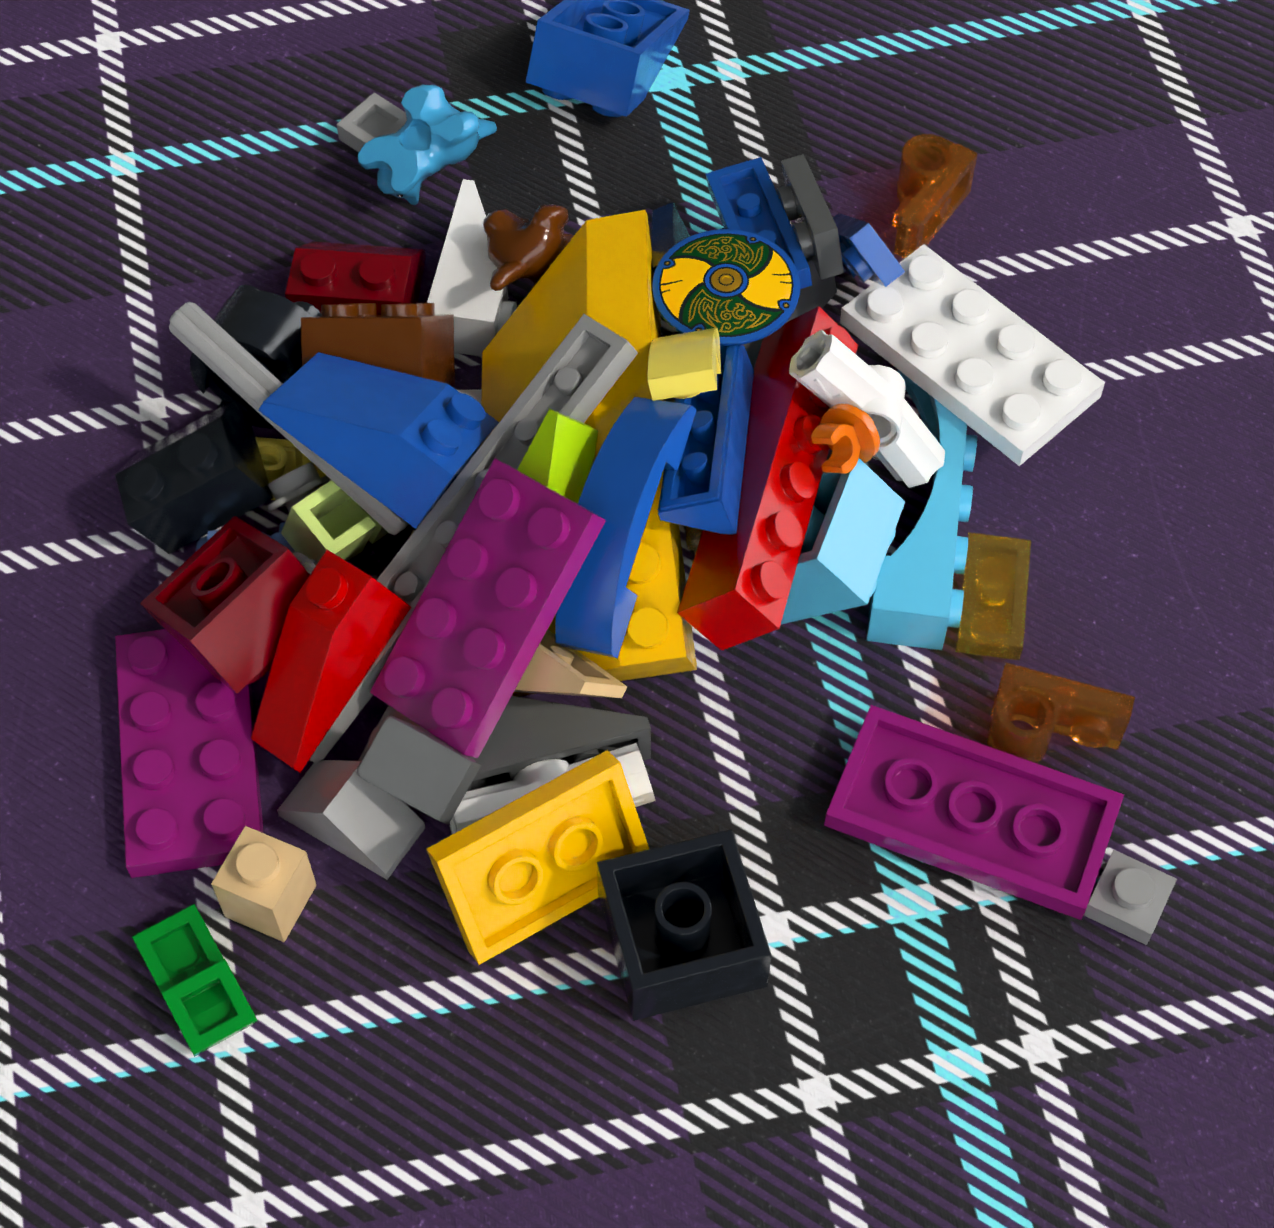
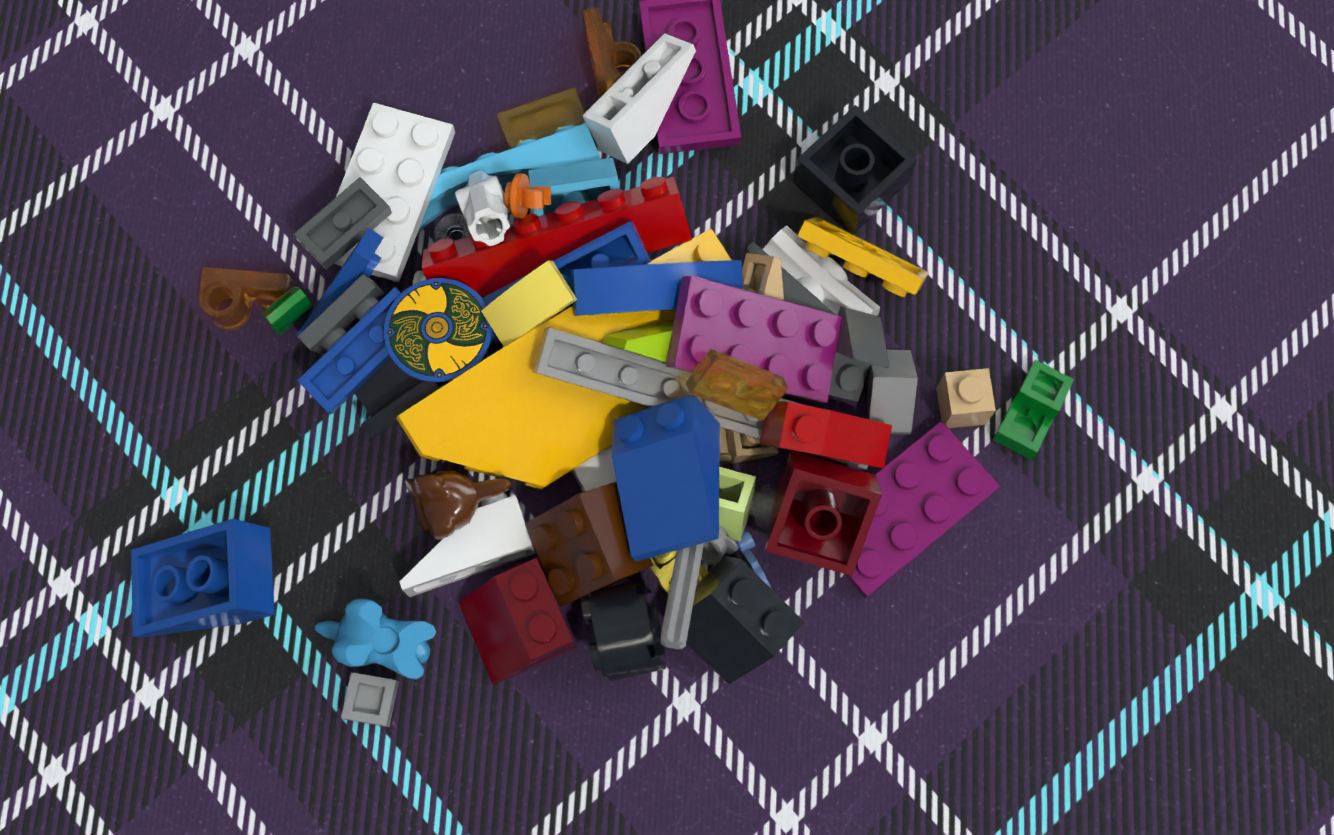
camera: 120 degrees left, 15 degrees up
none -> green slope [260,286,313,338]
none -> dark grey plate [294,177,392,270]
none -> white slope [583,33,696,164]
none -> clear yellow plate [686,349,788,421]

